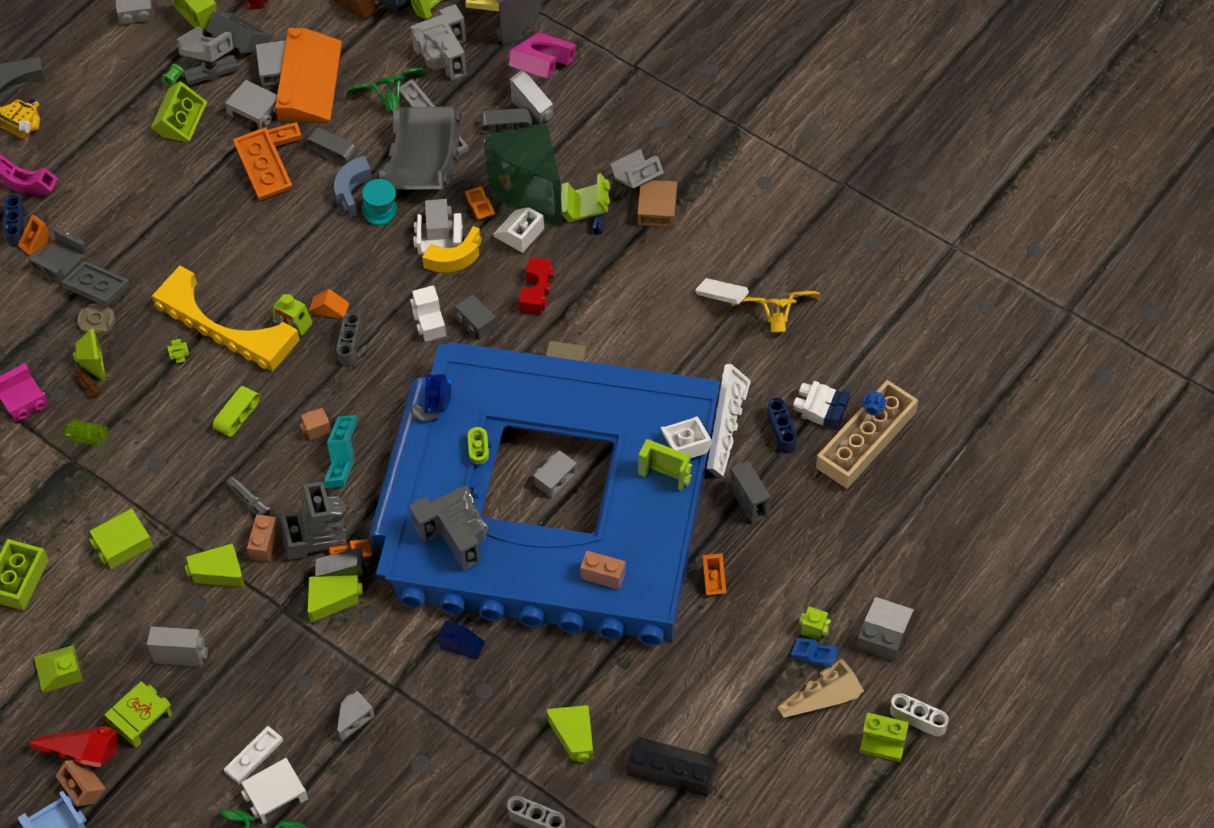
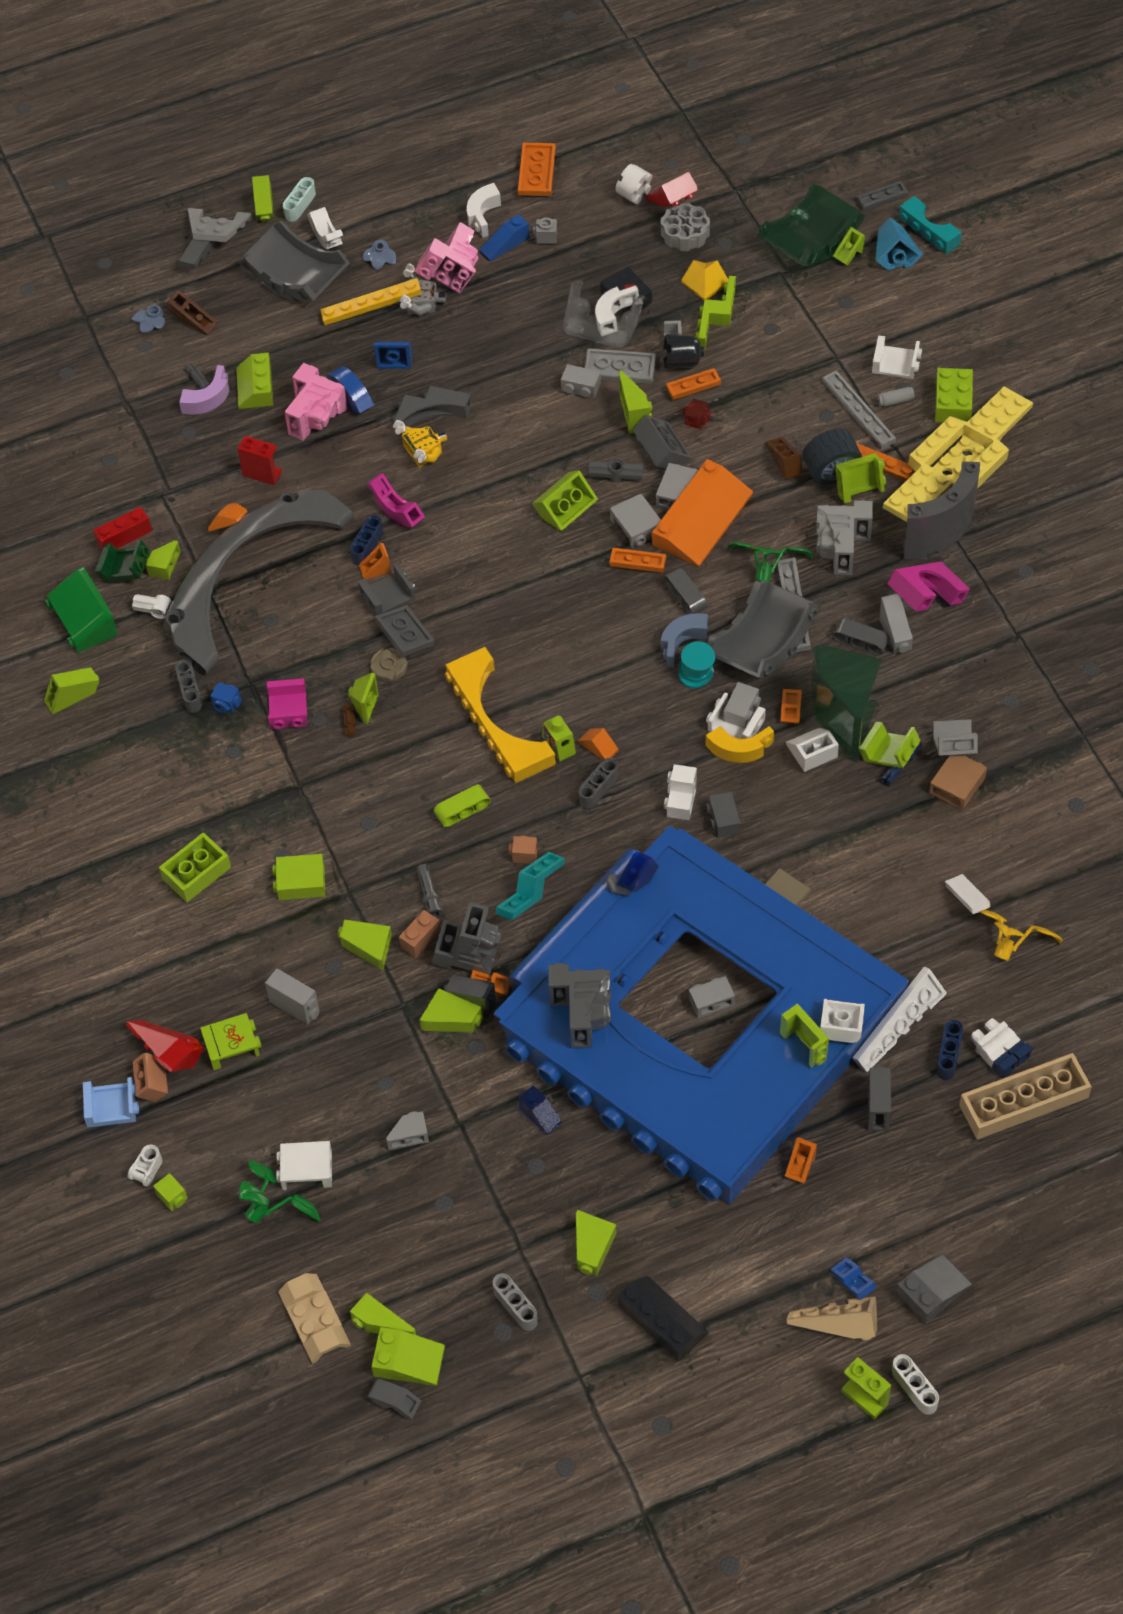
camera: 30 degrees right, 0 degrees up
lime slope [34,645,83,693] -> none
clear neon green panel [62,419,109,447] -> none
bright green bush [162,64,184,87] -> none
lime gear [168,339,189,363] -> none
light grey panel [177,27,234,62] -> none
white tile [224,726,283,784] -> none
orange plate [233,127,293,201] -> none
lime plate [468,427,489,464] -> none
red arch [519,257,555,315] -> none
nougat brick [580,551,626,590] -> none
lime brick [799,607,831,641] -> none
blue gear [862,391,886,415] -> none

